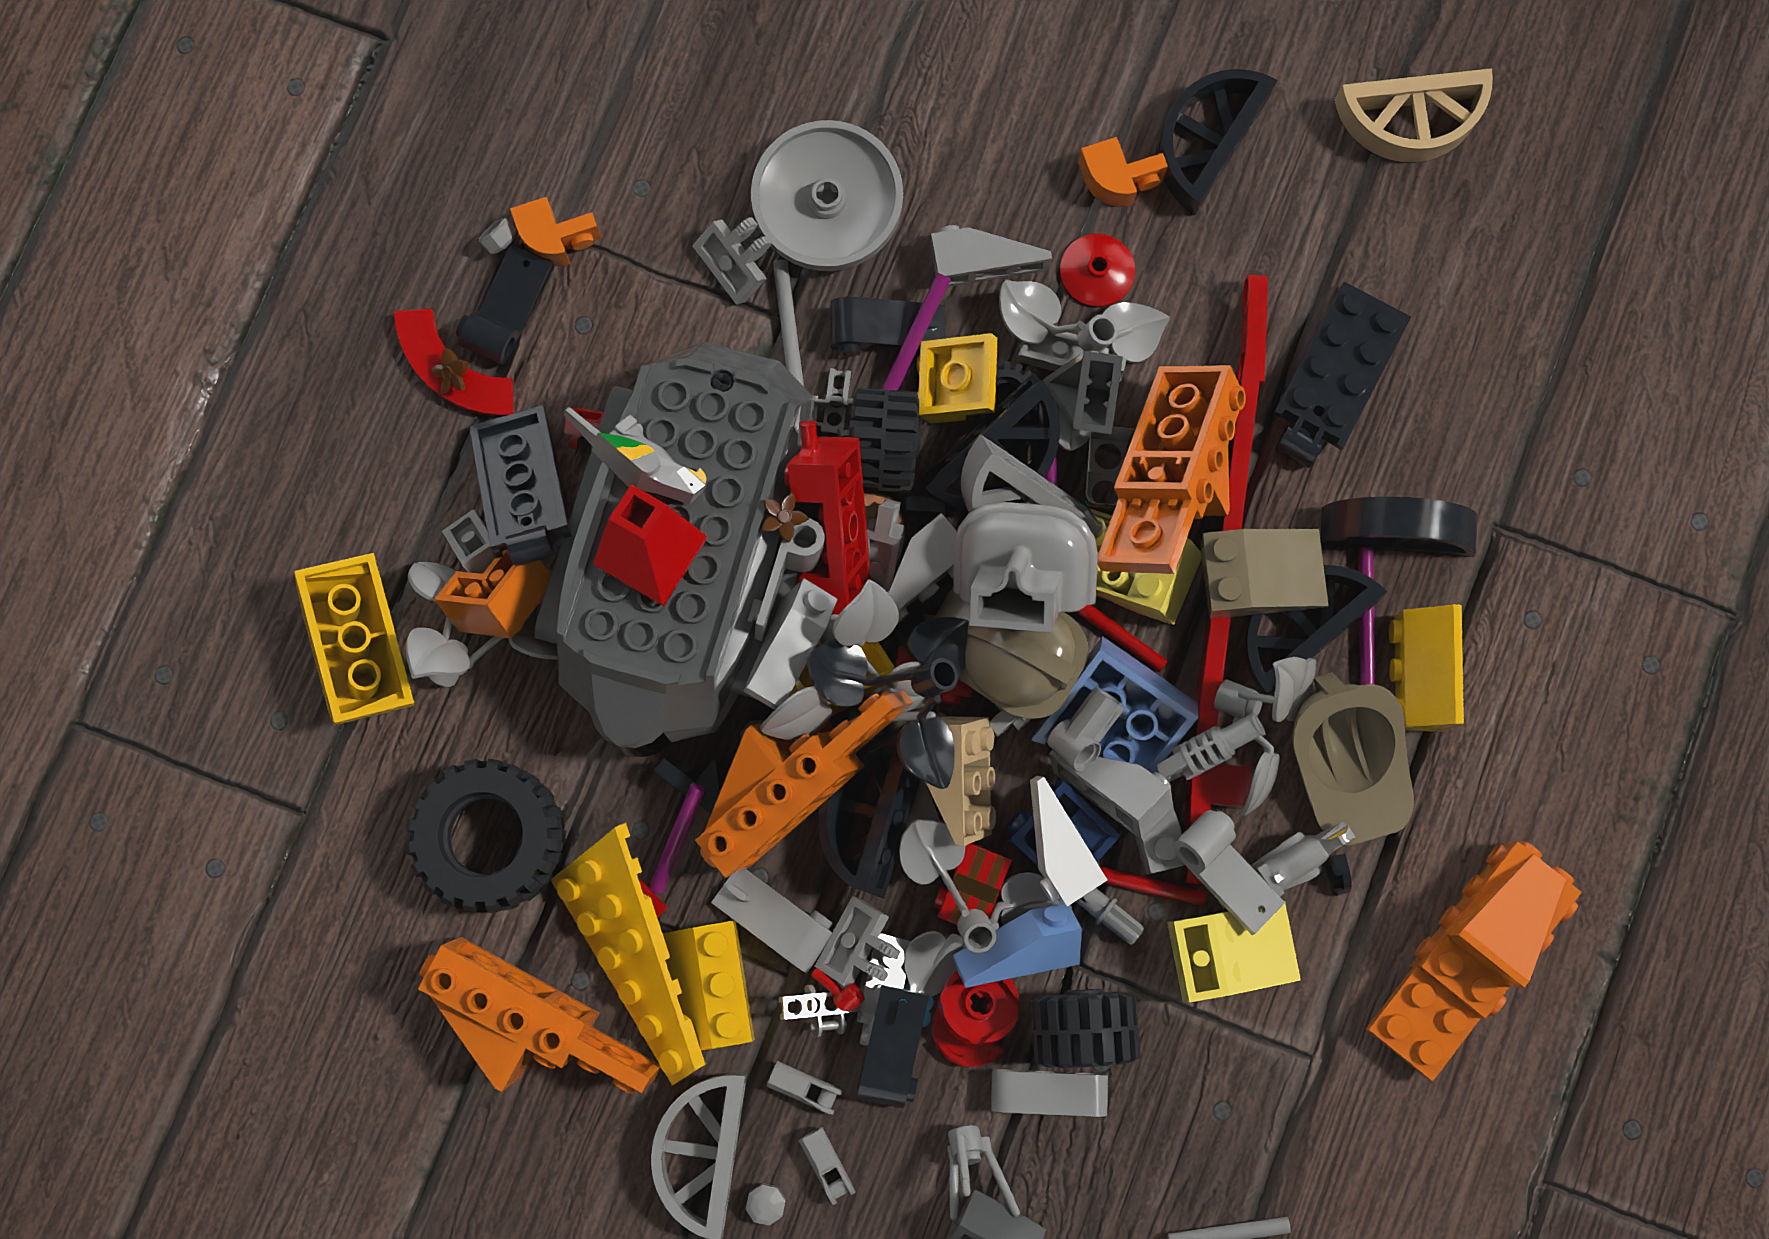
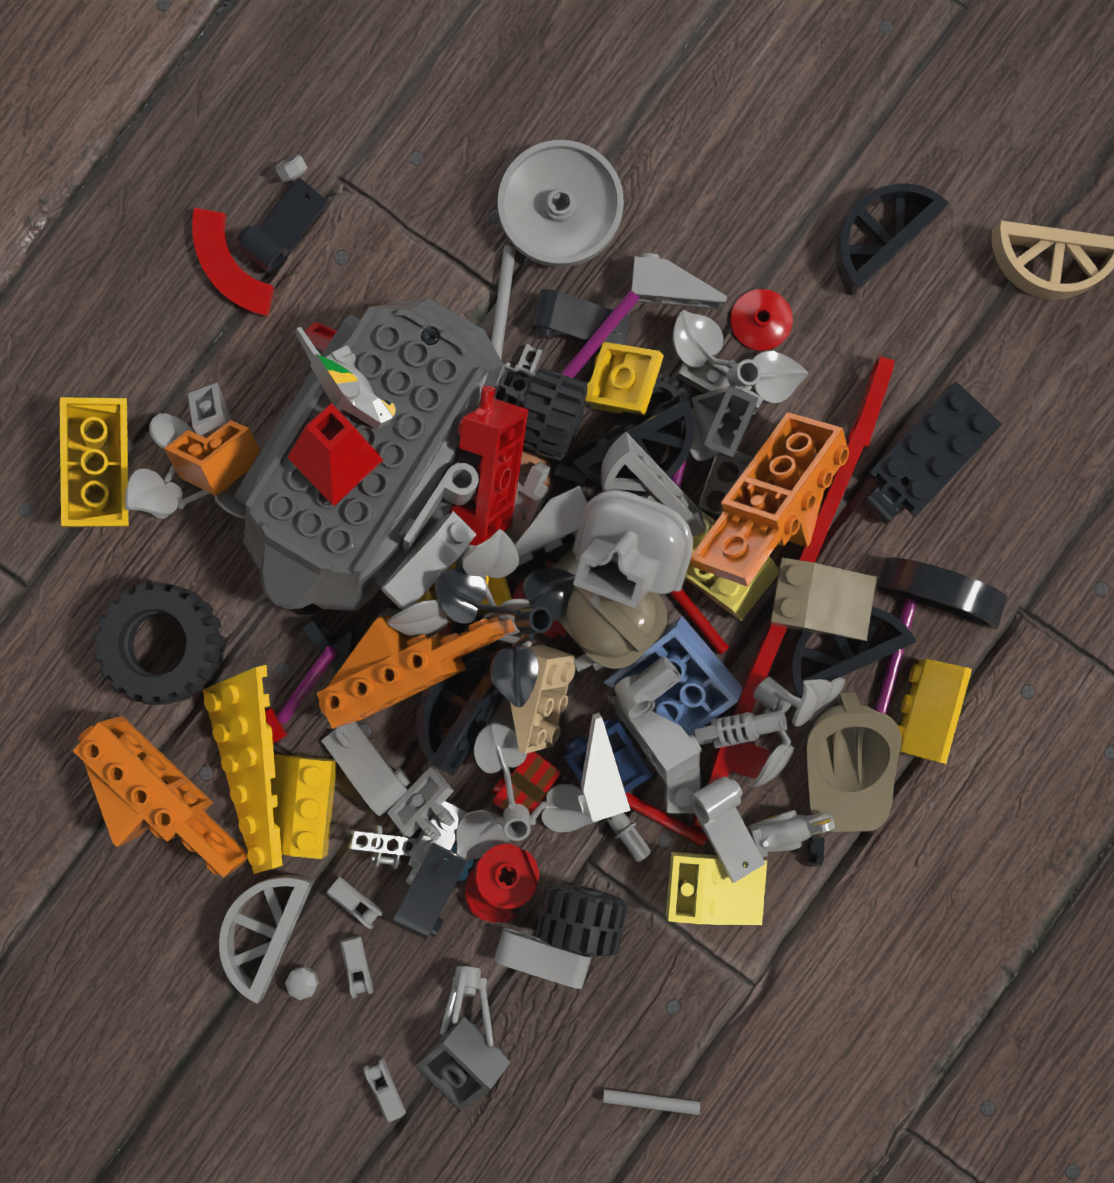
camera: 20 degrees right, 5 degrees up
reddish brown plant [431,348,468,395] -> none
black hinge [469,405,572,567] -> none
orange brick [510,197,602,266] -> none
light grey hinge [692,217,772,305] -> none
reddish brown plant [761,493,809,542] -> none
red hand [811,968,865,1011] -> none
medium blue slope [953,904,1082,988] -> none
orange brick [1078,137,1168,207] -> none
orange wedge [1365,841,1582,1082] -> none

